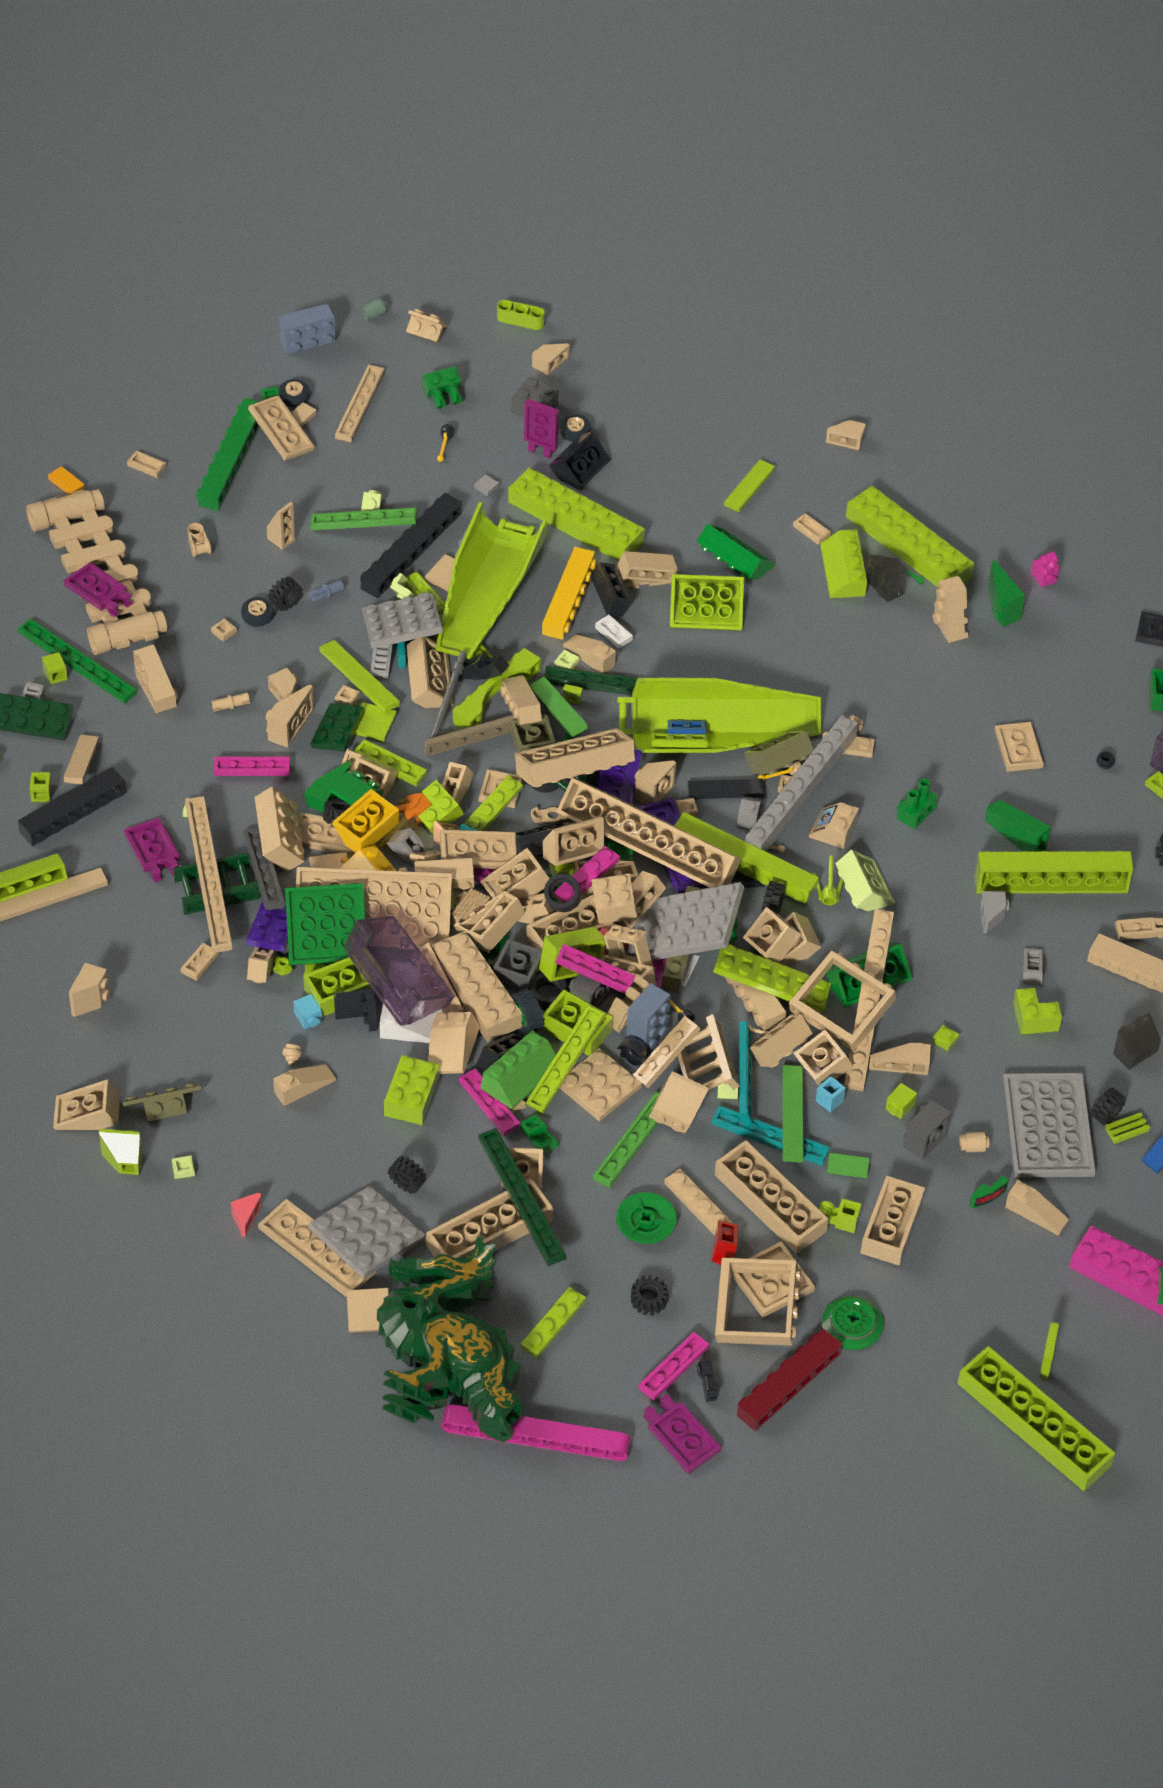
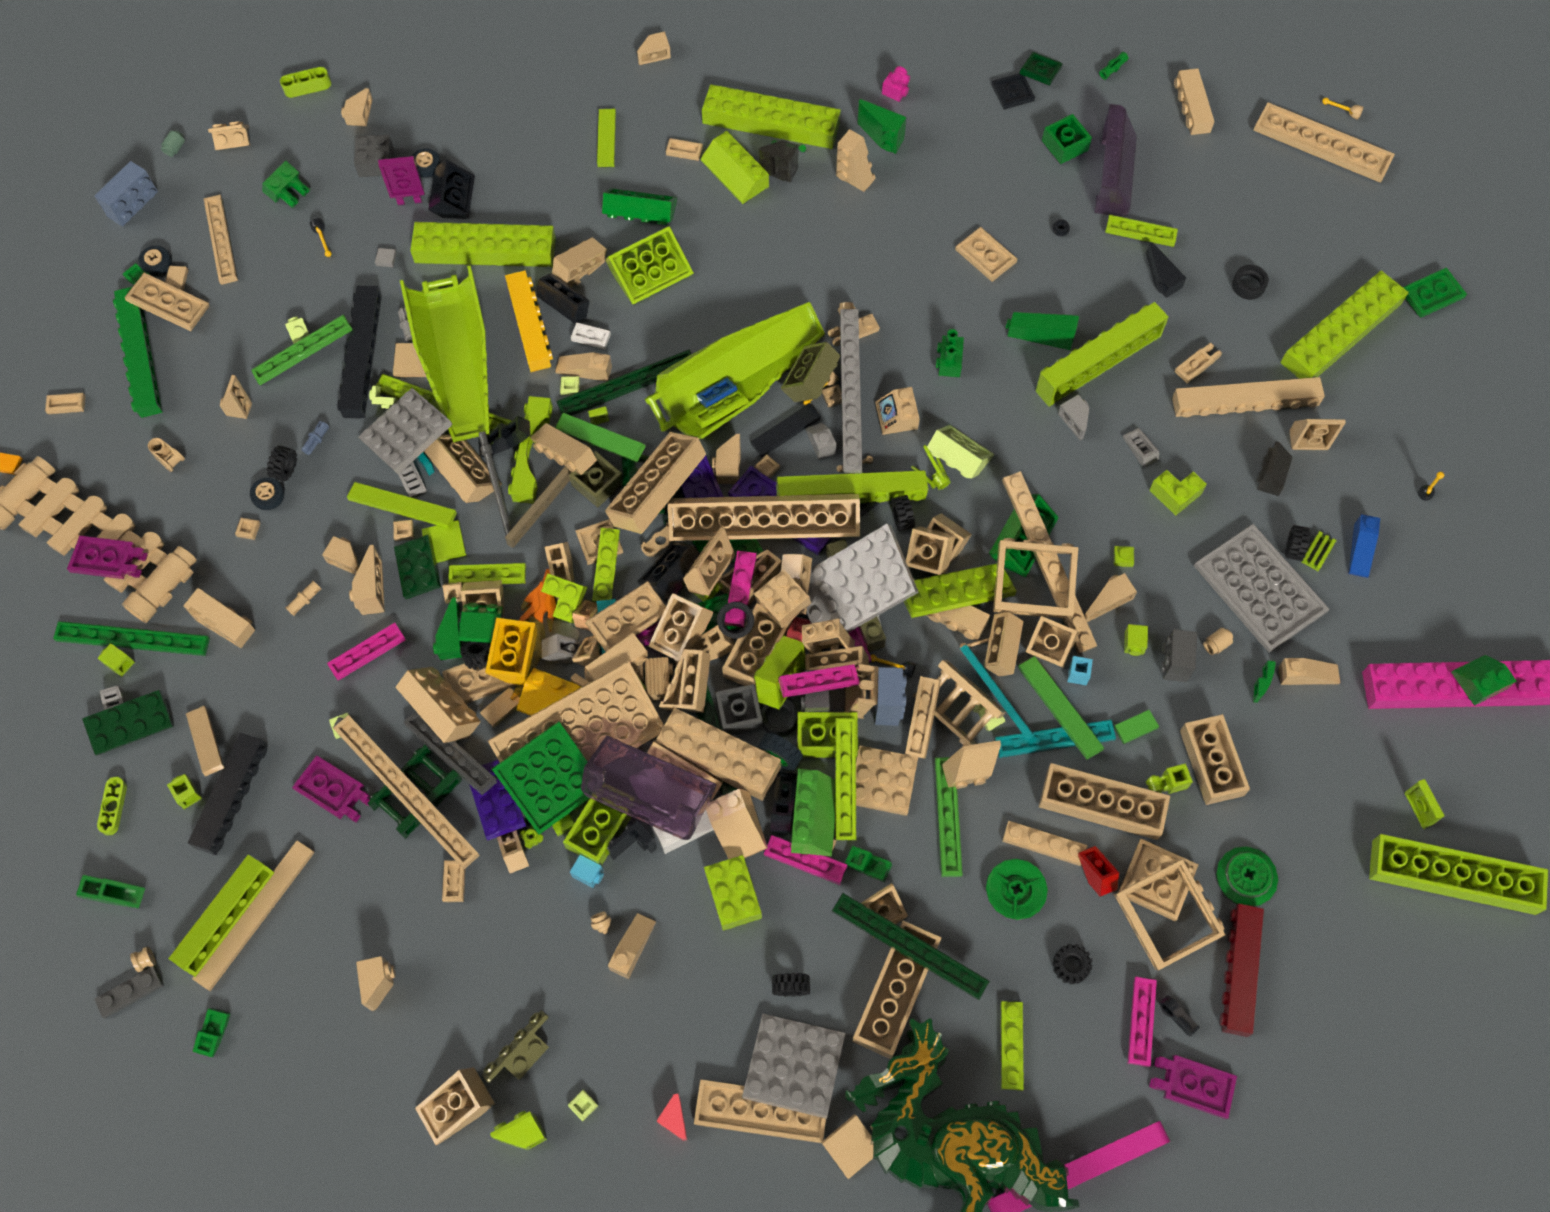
camera: 30 degrees left, 15 degrees up
black hair [617,1038,648,1066] -> none

